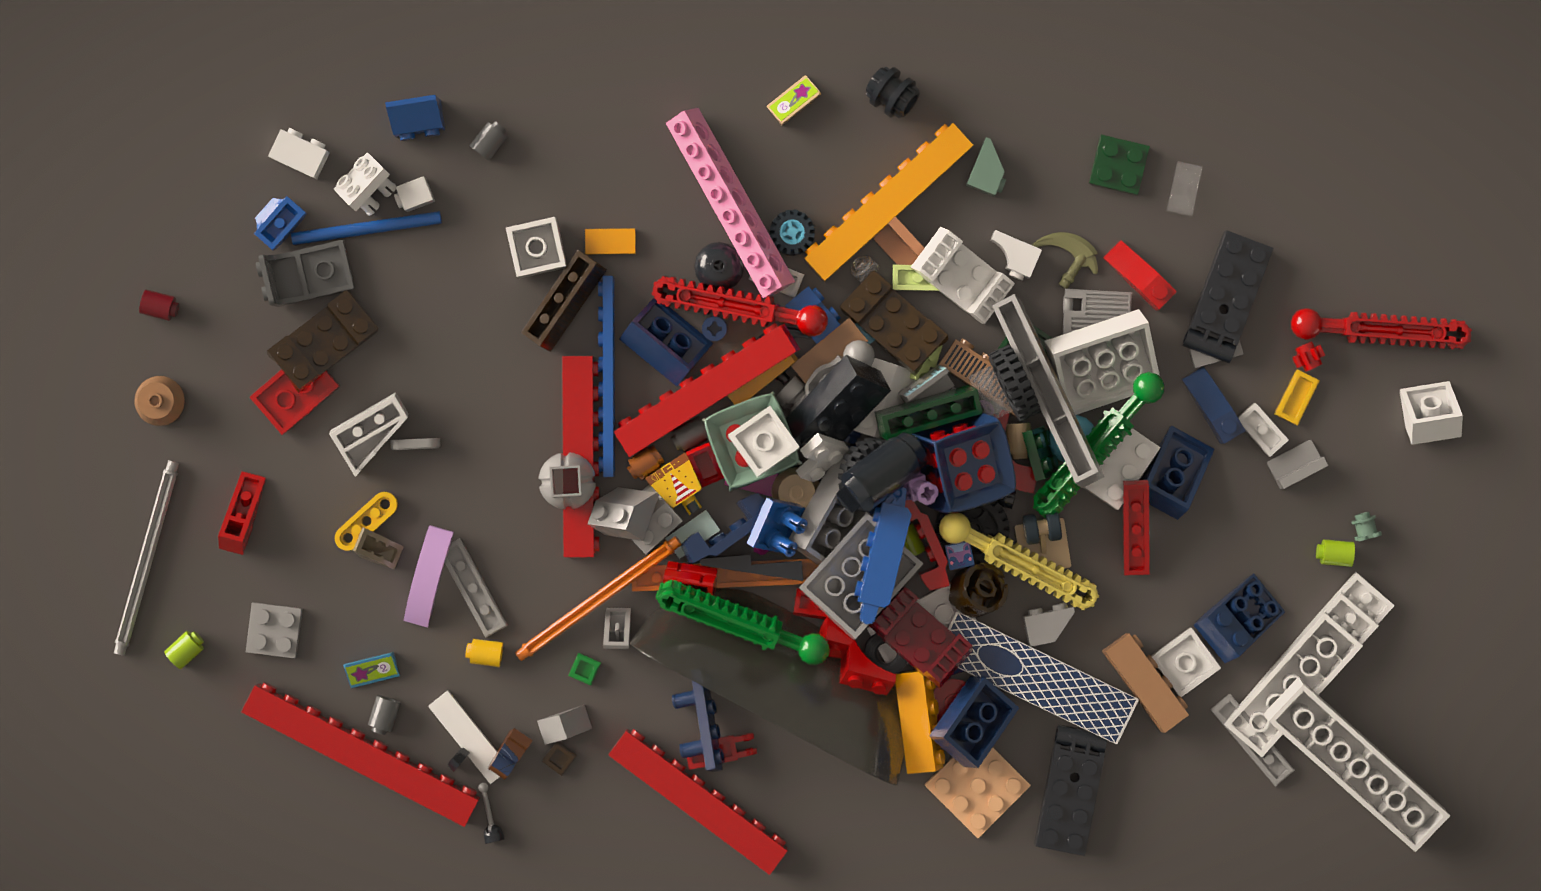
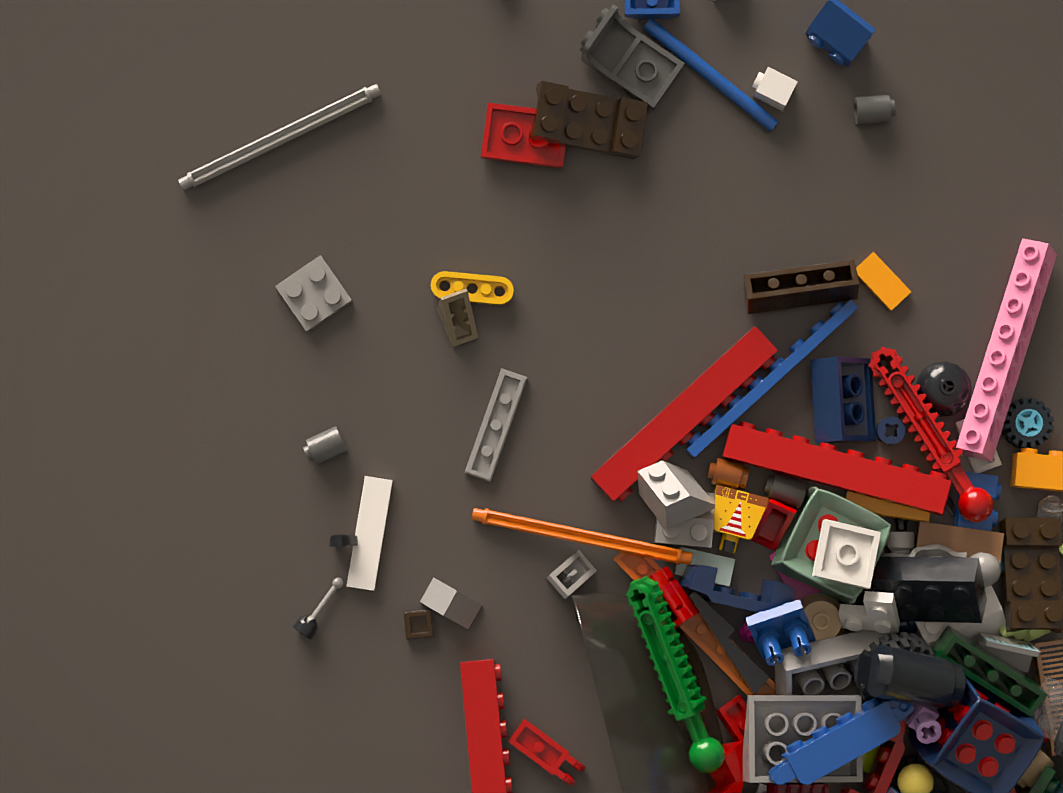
camera: 45 degrees right, 5 degrees down
medium nougat cone [135,376,185,426] -> none
lime brick [164,631,204,669] -> none
red slope [218,471,266,555] -> none
red brick [241,682,481,827] -> none
white wedge [329,392,409,477] -> none
white plate [334,153,396,216] -> none
slope [344,652,400,688] -> none
light grey tile [390,438,441,450] -> none
lavender slope [404,525,454,628] -> none
yellow brick [466,639,503,667] -> none
leg [488,728,533,780] -> none
white brick [506,217,567,278] -> none
light grey piece [538,452,596,510] -> none
green tile [568,652,601,686] -> none
dark blue plate [672,669,725,772] -> none

